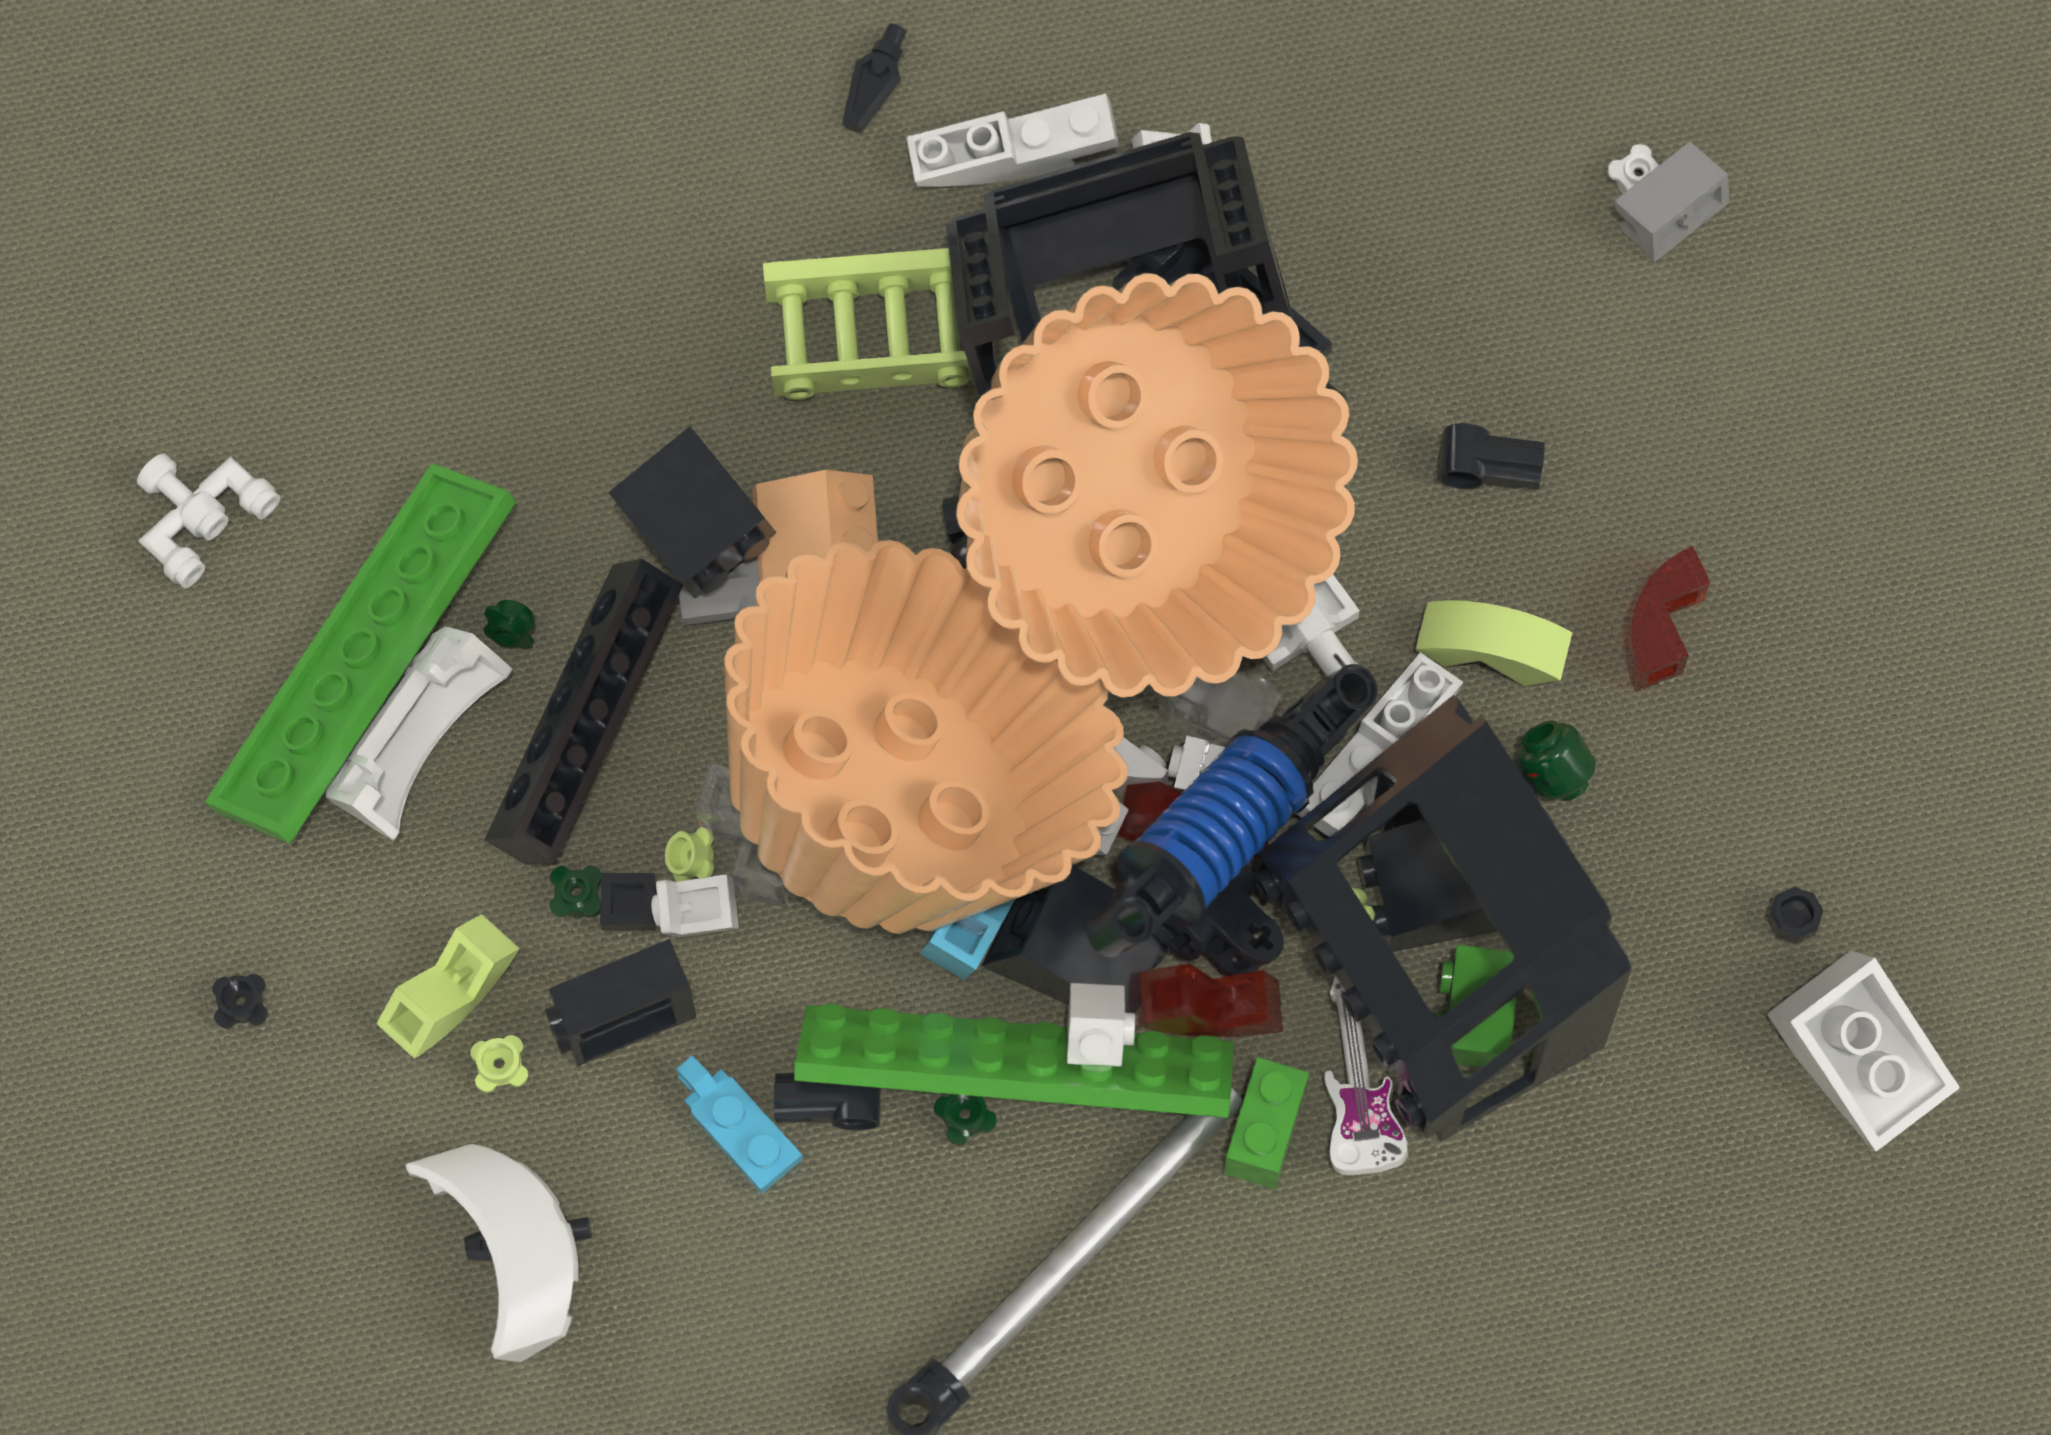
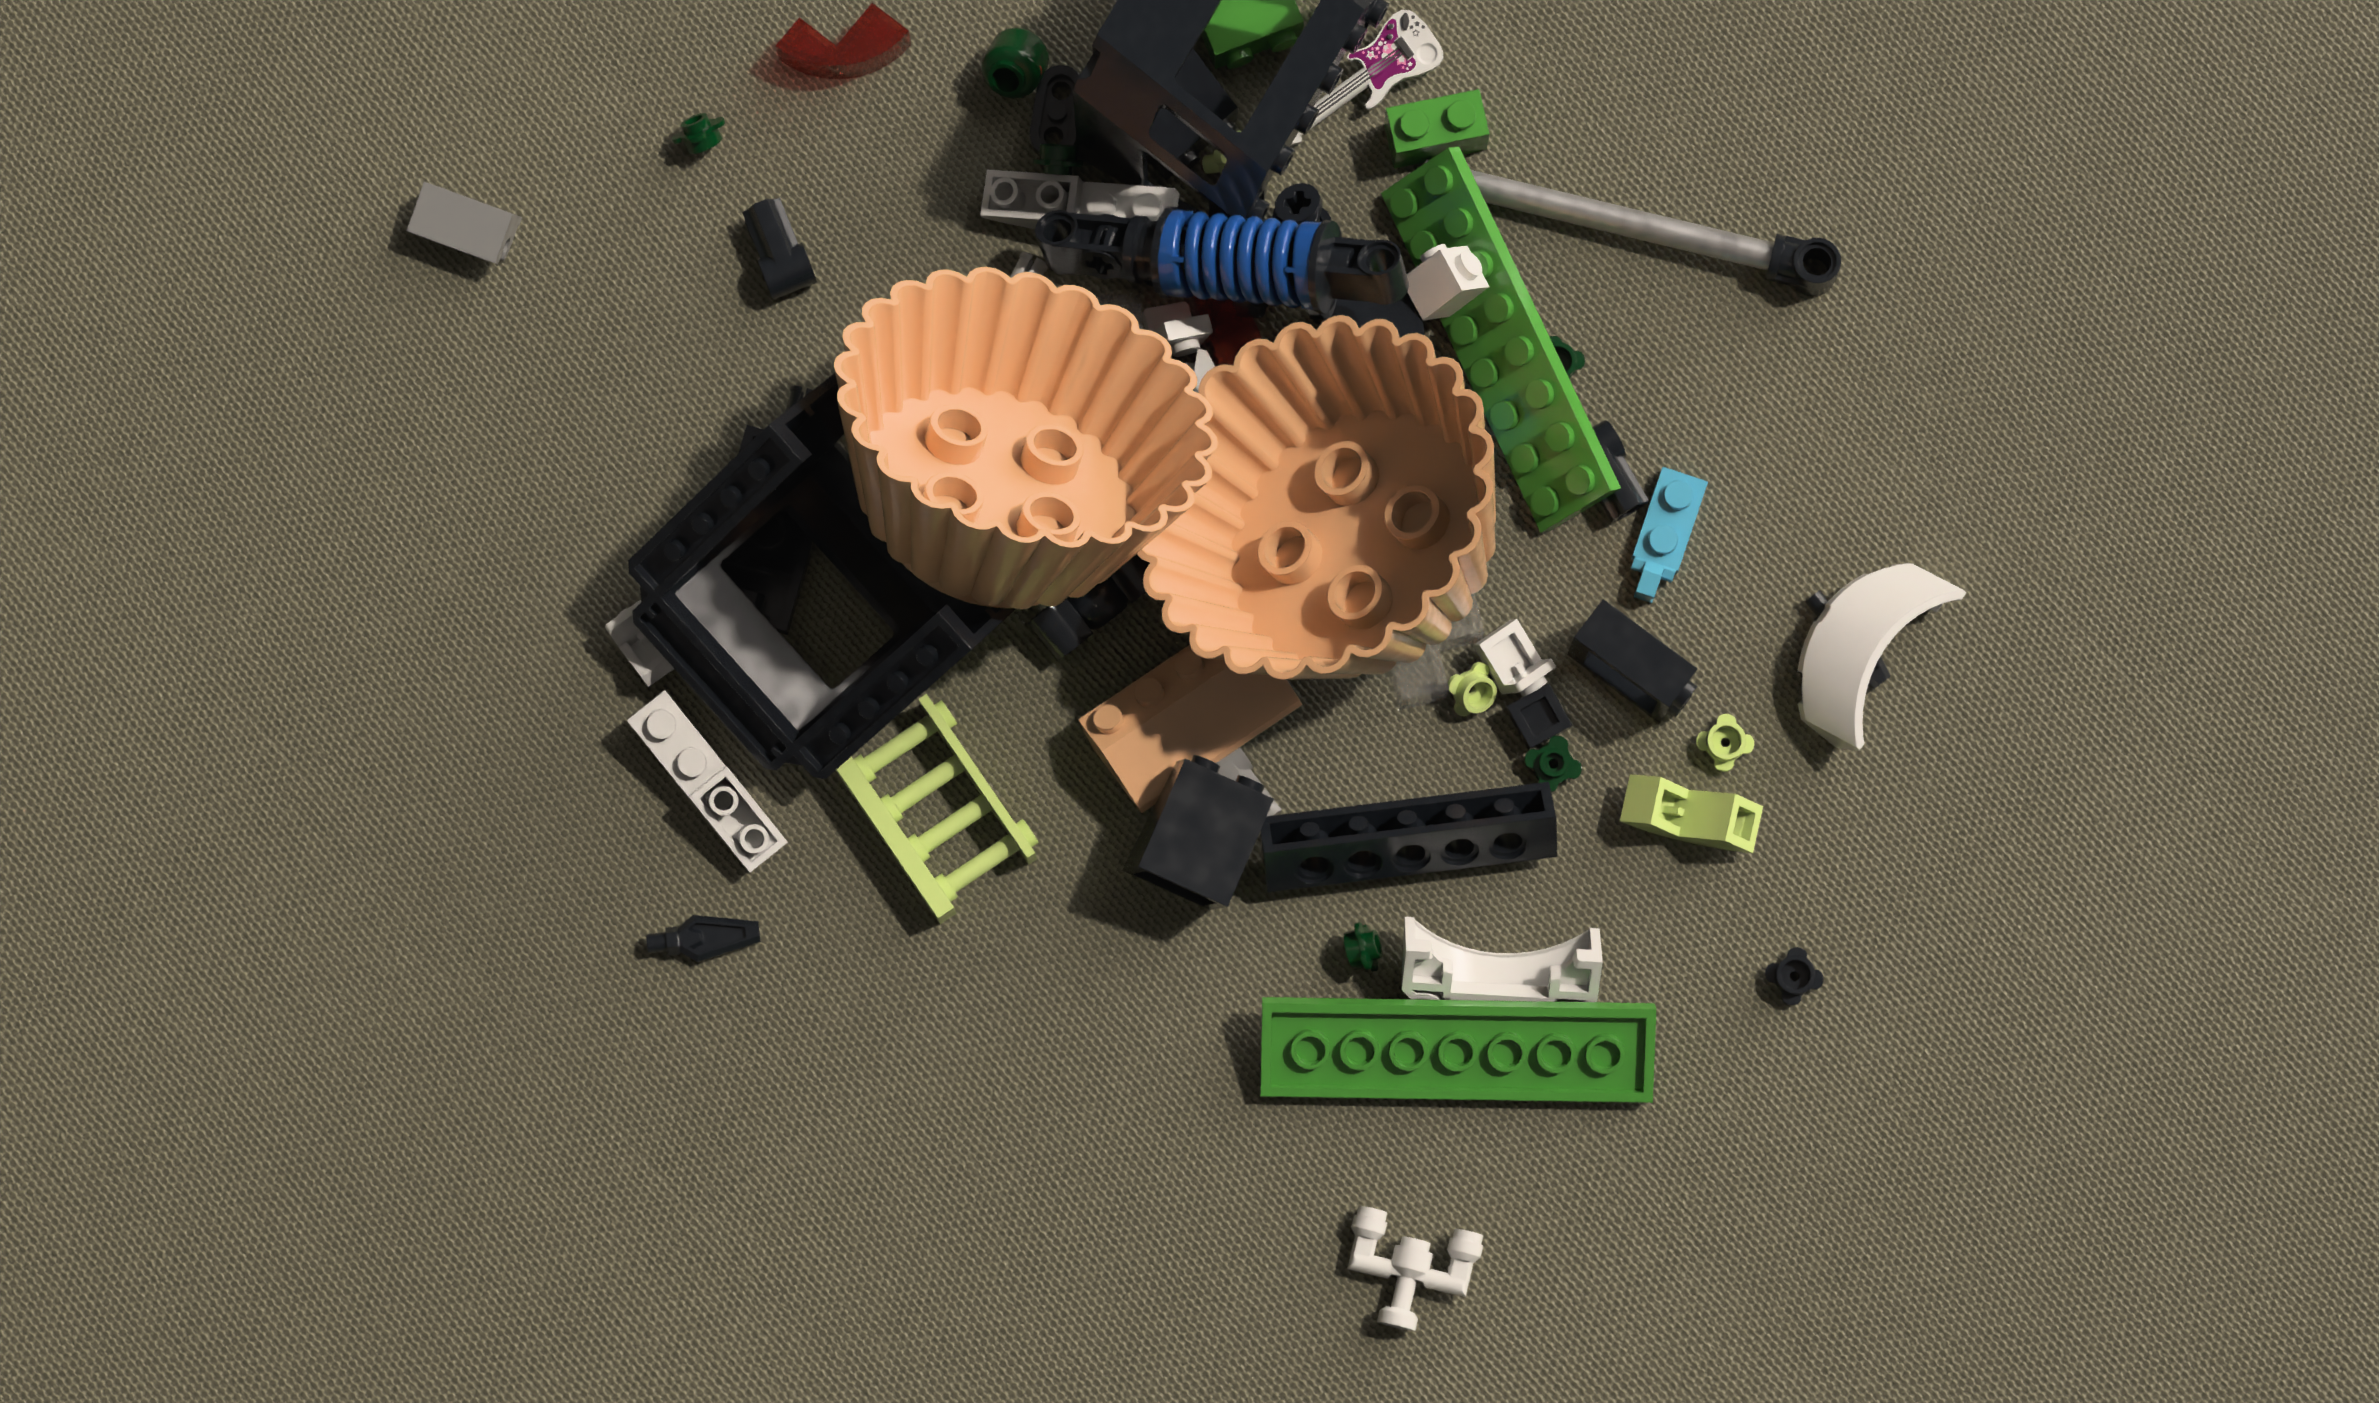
camera: 120 degrees left, 10 degrees up
clear red brick [1140,963,1283,1037] -> none
yellowish green brick [1415,600,1572,686] -> none
white plate [1608,144,1659,194] -> none
none -> dark green plate [671,113,725,154]

